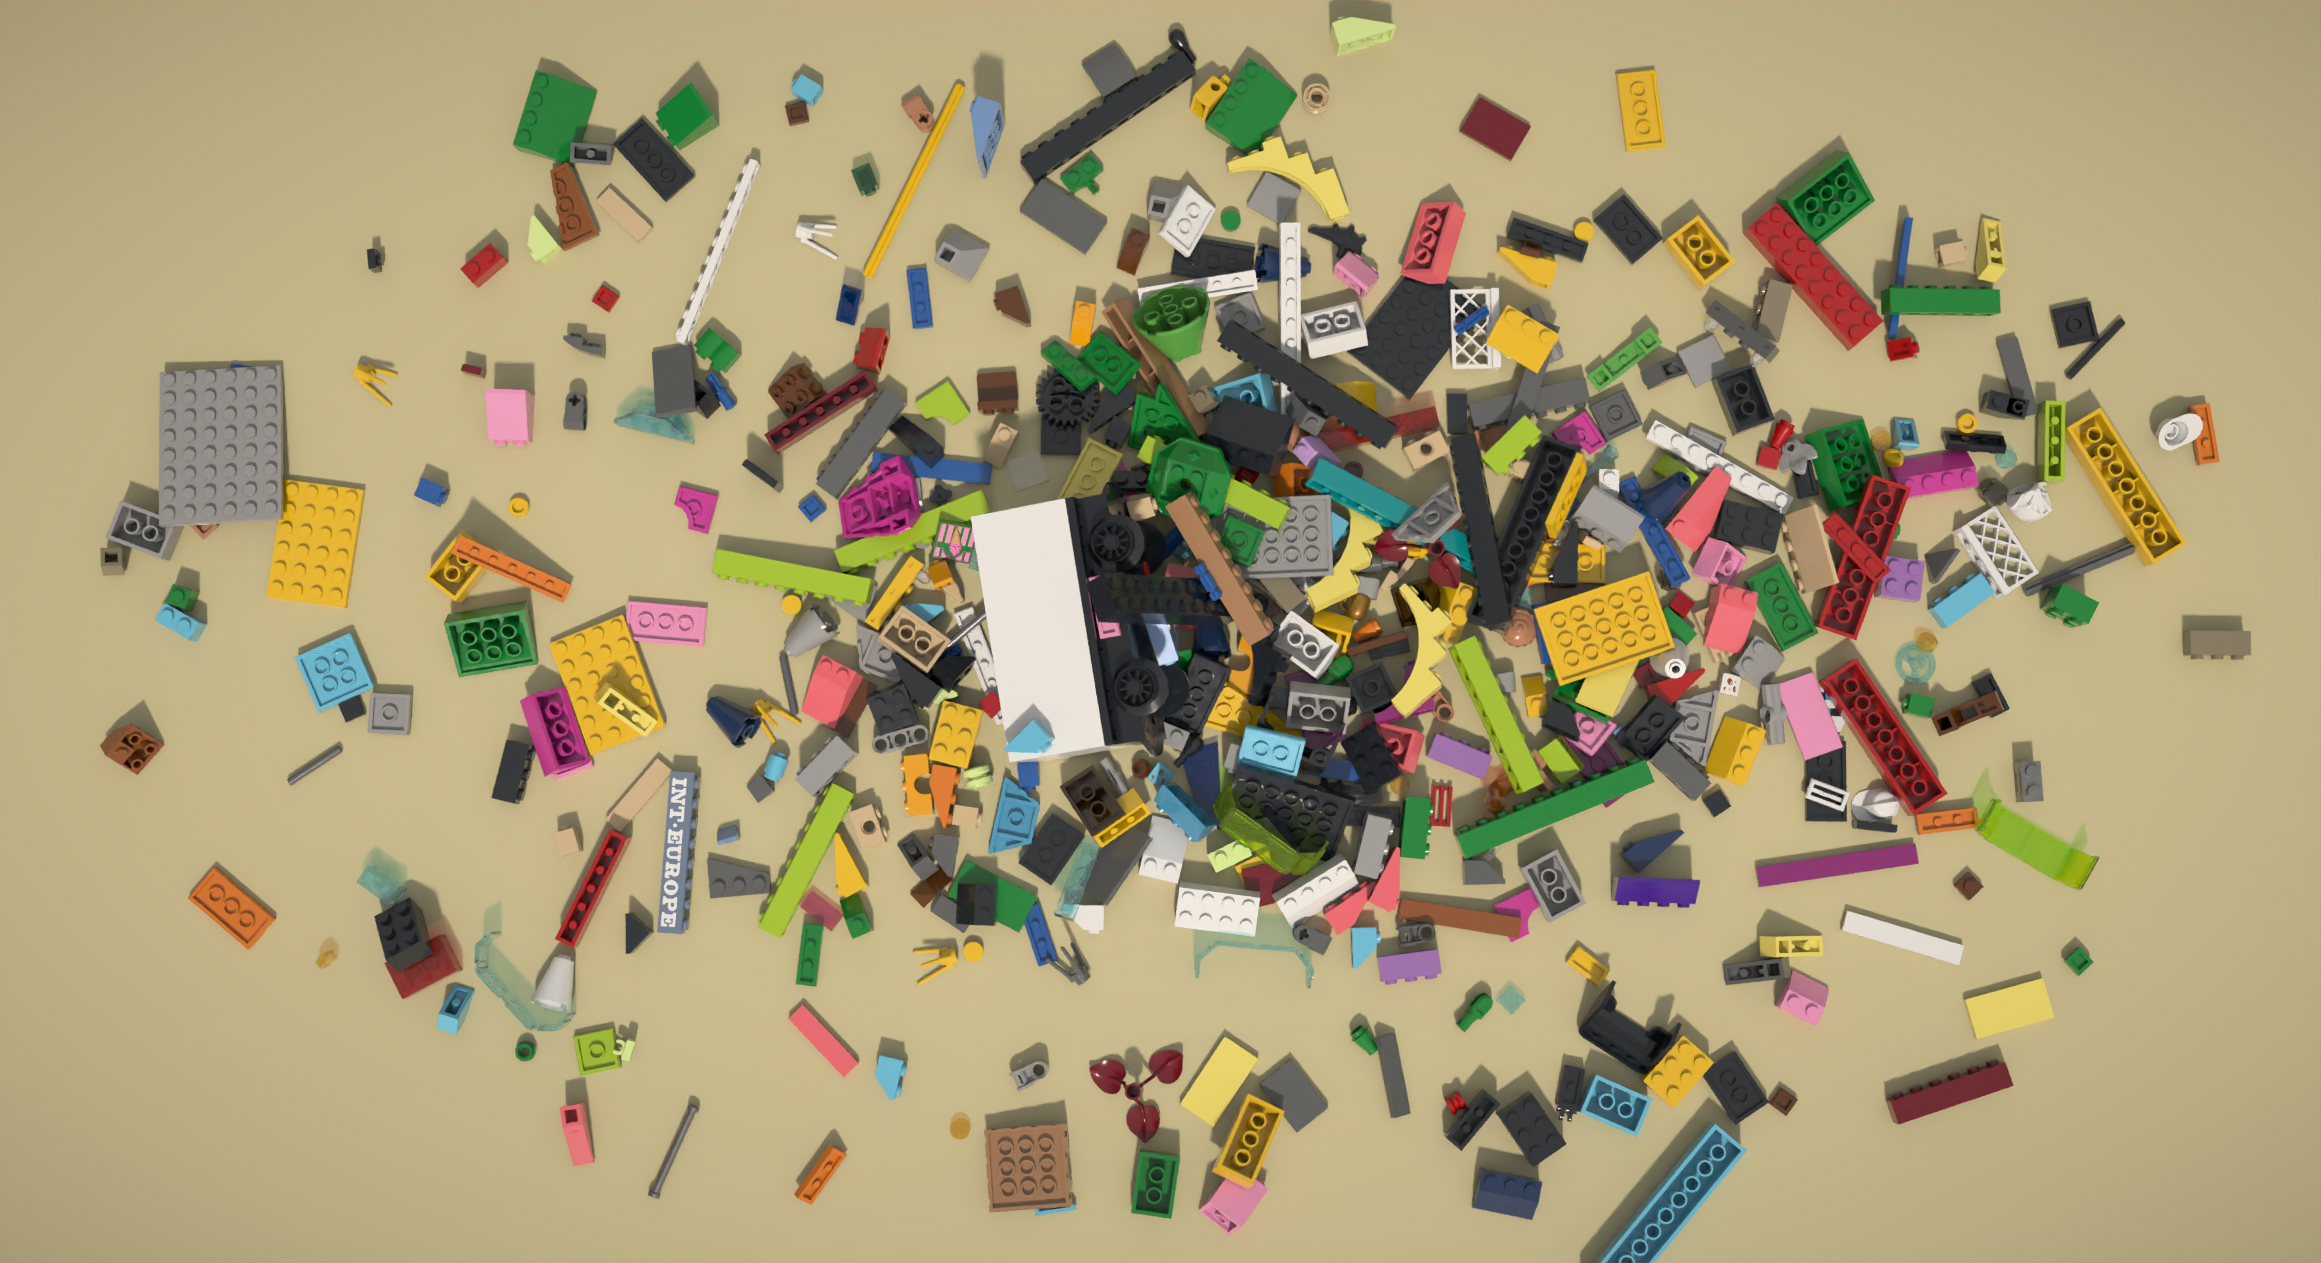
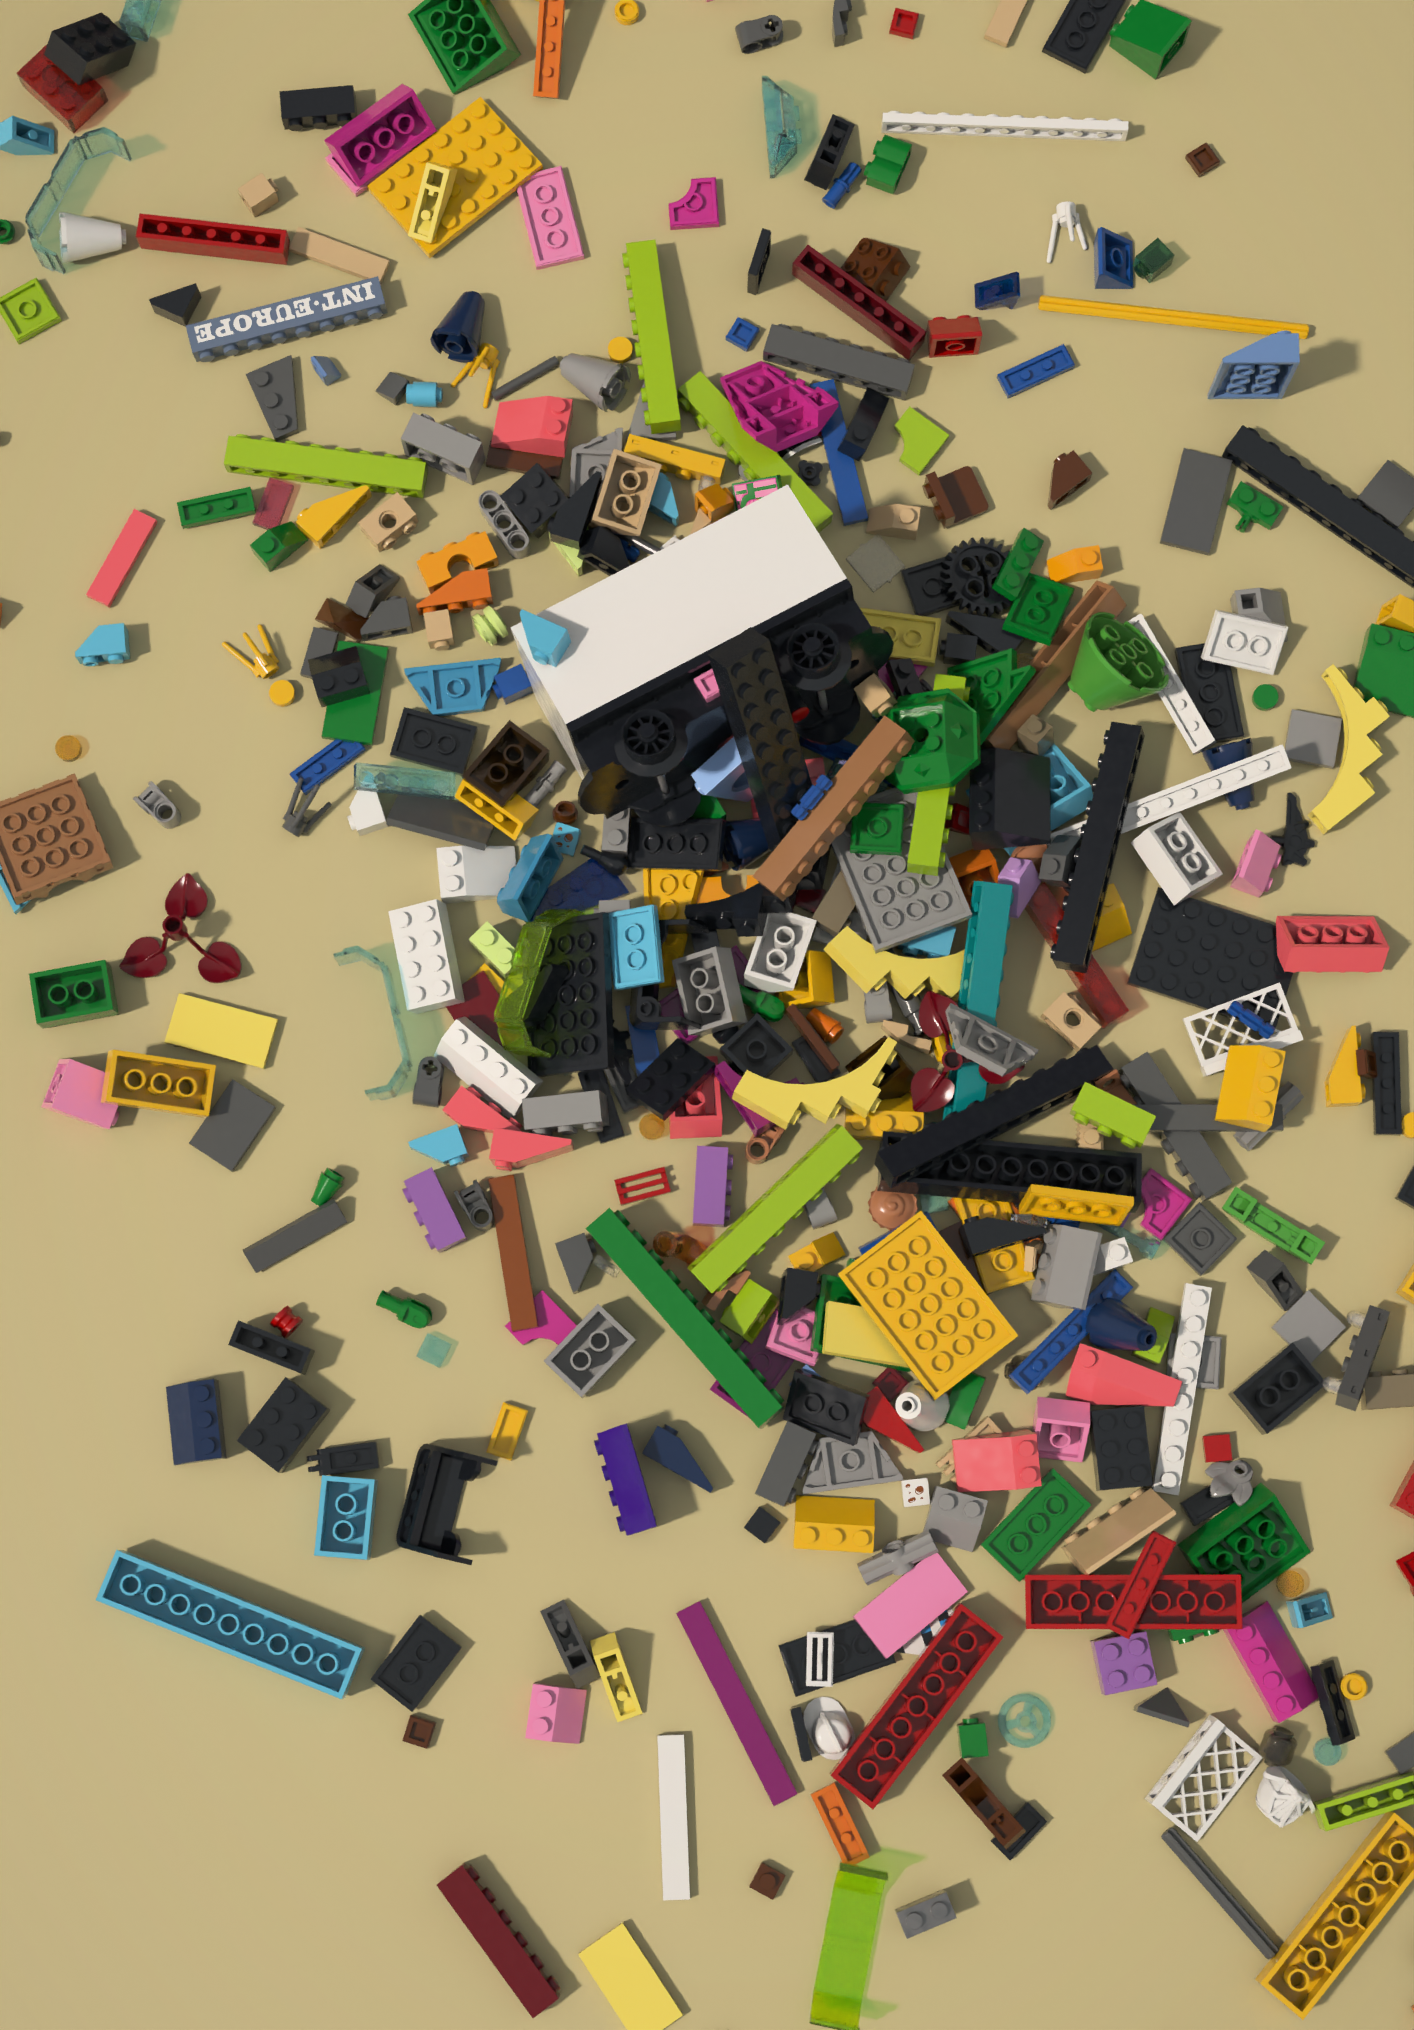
camera: 70 degrees right, 5 degrees down
yellowish green tile [613,1038,636,1062] -> none
dark grey tile [652,345,697,418] -> none
medium azure brick [791,74,824,107] -> none
nougat piece [901,93,935,133] -> none
yellow brick [928,700,984,769] -> none
light grey slope [934,229,990,282] -> none
reddish brown slope [1117,228,1150,276] -> none
light grey tile [1214,291,1266,333] -> none
pearl gold piece [1337,594,1371,621] -> none
reddish brown plate [1344,461,1363,478] -> none
green brick [1398,796,1434,859] -> none
black tile [1446,394,1468,434] -> none
yellow brick [1639,1034,1714,1108] -> none
red slope [1667,591,1695,619] -> none
red cone [1769,419,1795,450] -> none
yellow tile [1883,449,1904,468] -> none
clear yellow tile [1916,632,1938,653] -> none
medium azure brick [1928,573,1995,629] -> none
black slope [1979,390,2030,420] -> none
green brick [2040,584,2099,628] -> none
none -> blue slope [1094,227,1133,289]

